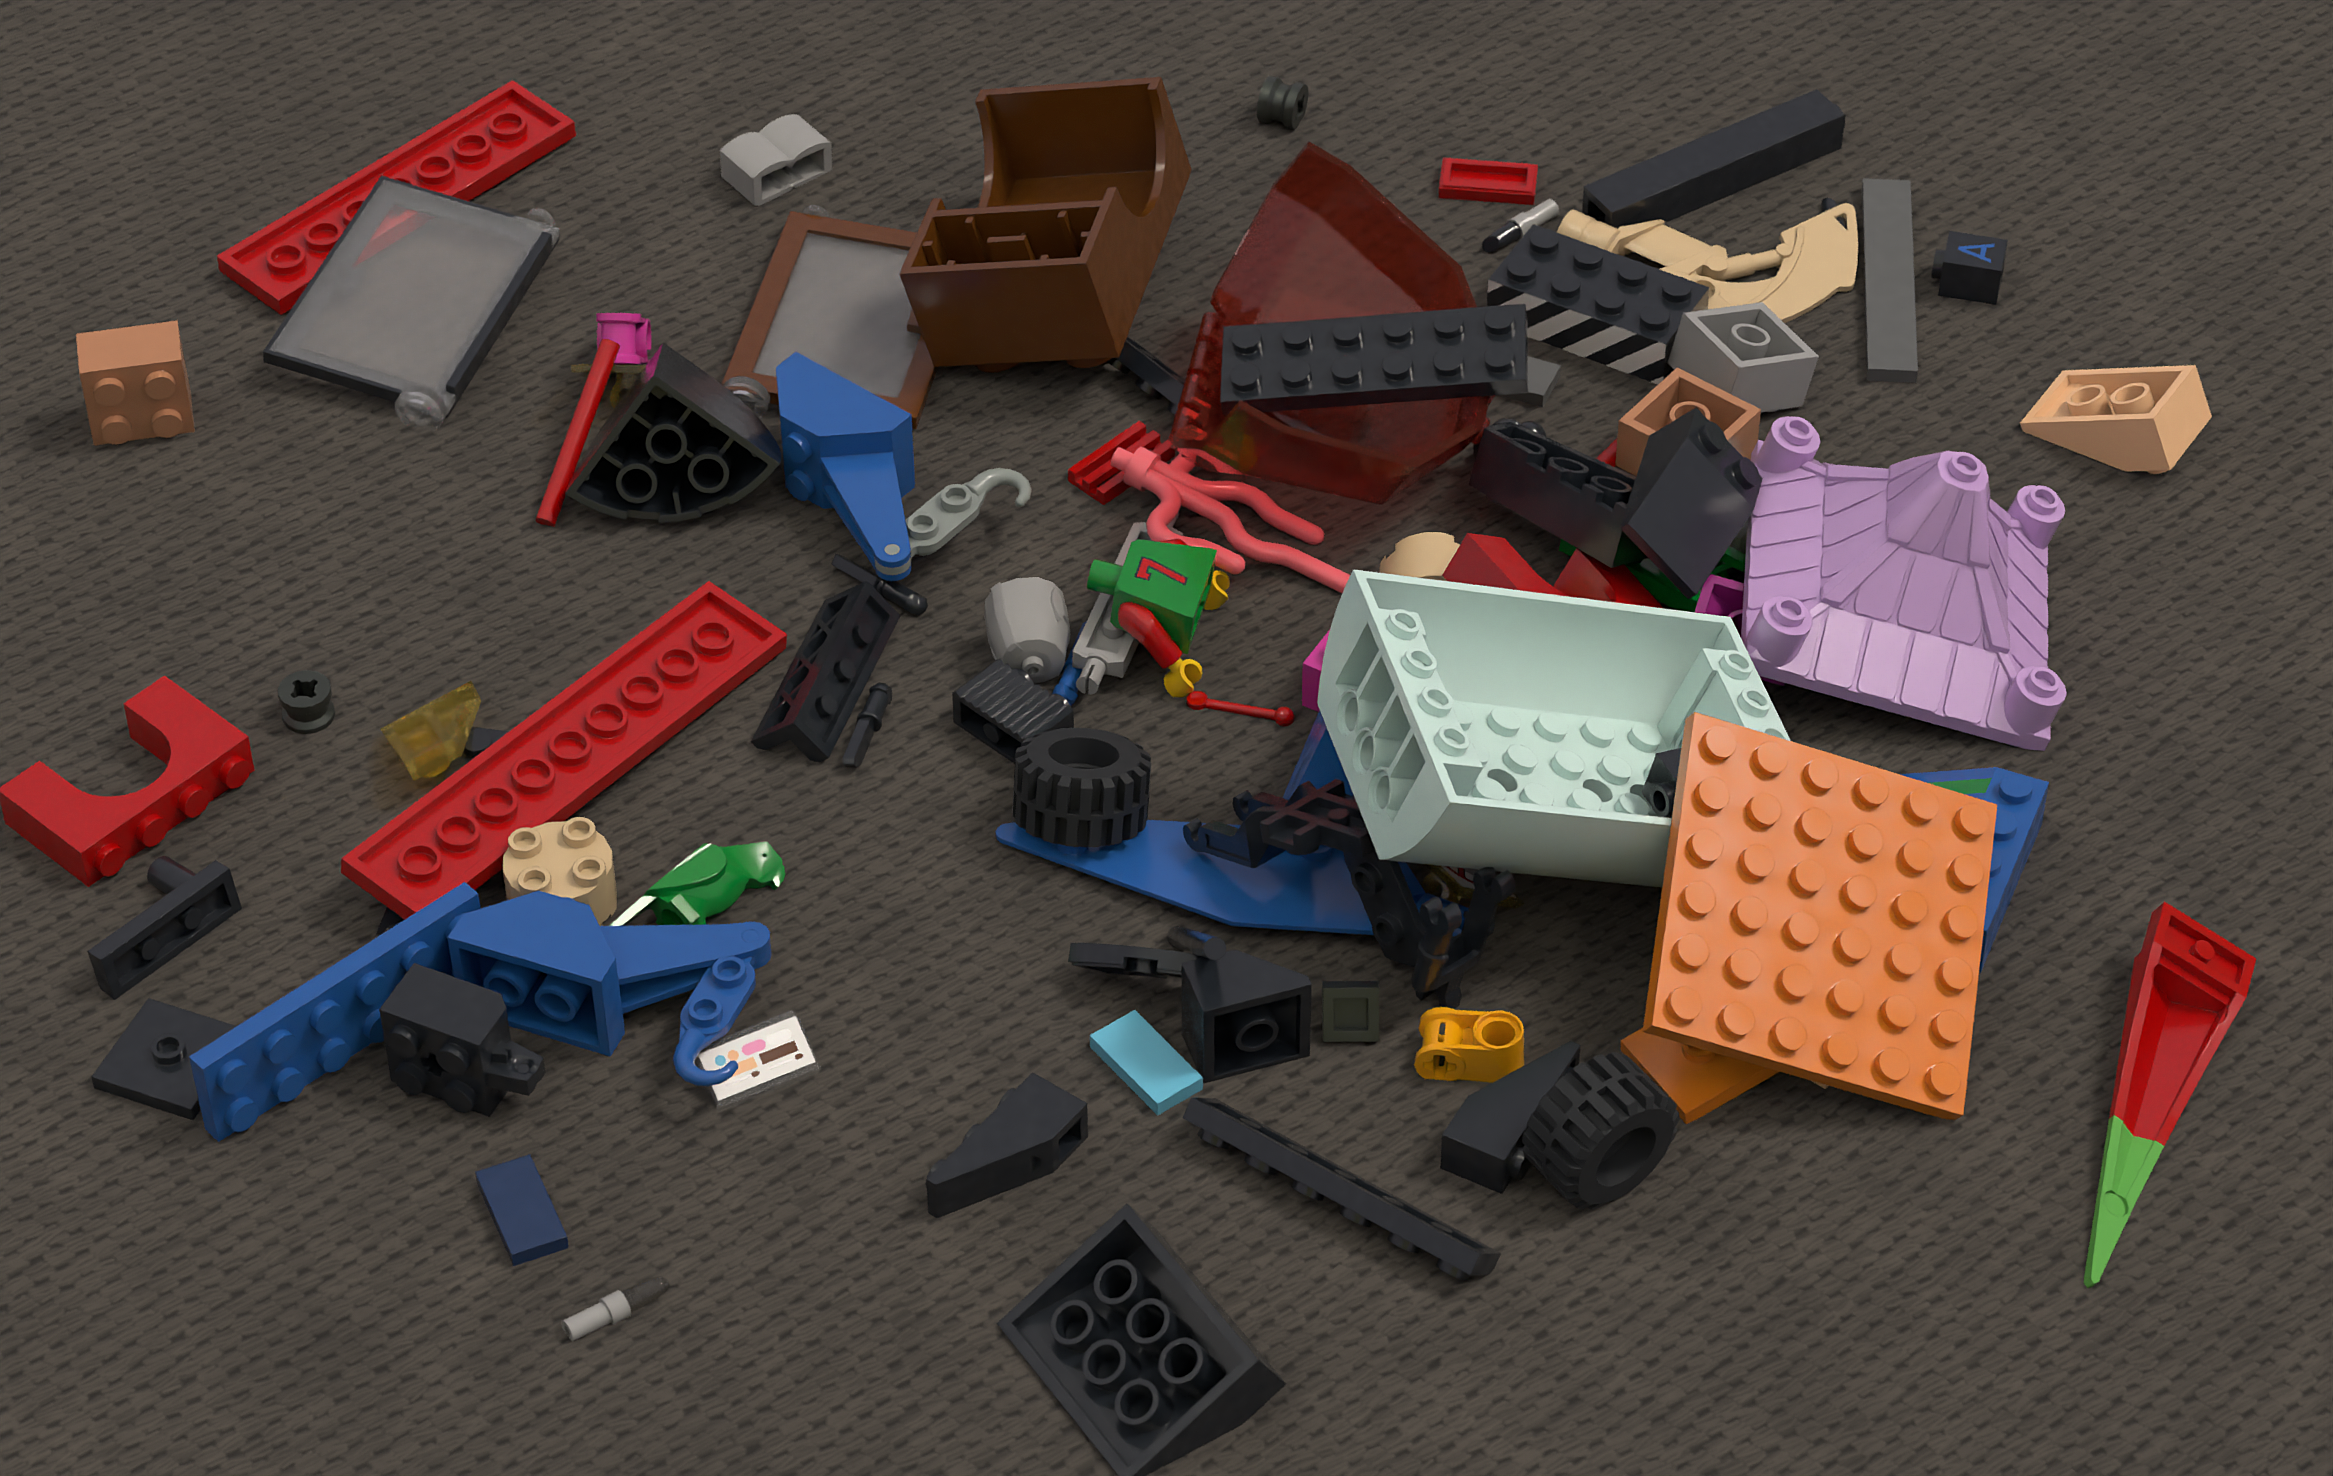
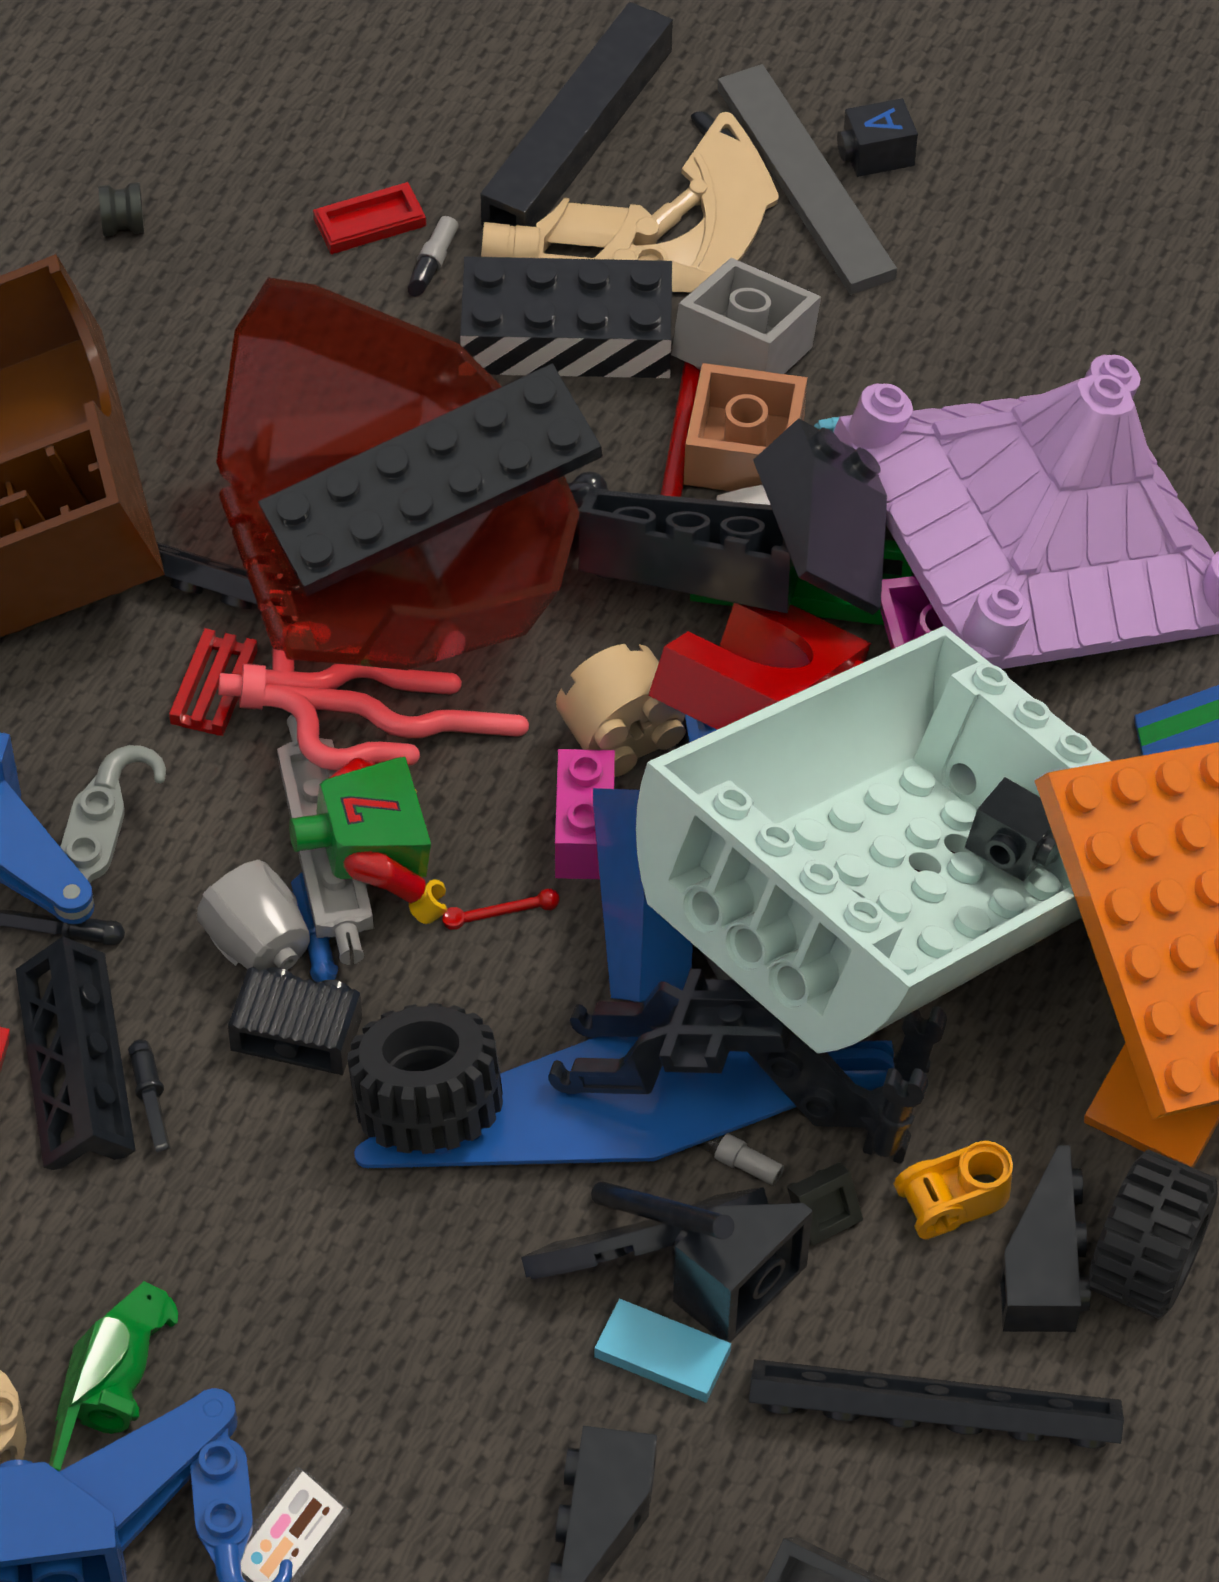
camera: 30 degrees left, 10 degrees up
light nougat slope [2020,365,2212,474] -> none
none -> light grey piece [696,1133,784,1186]

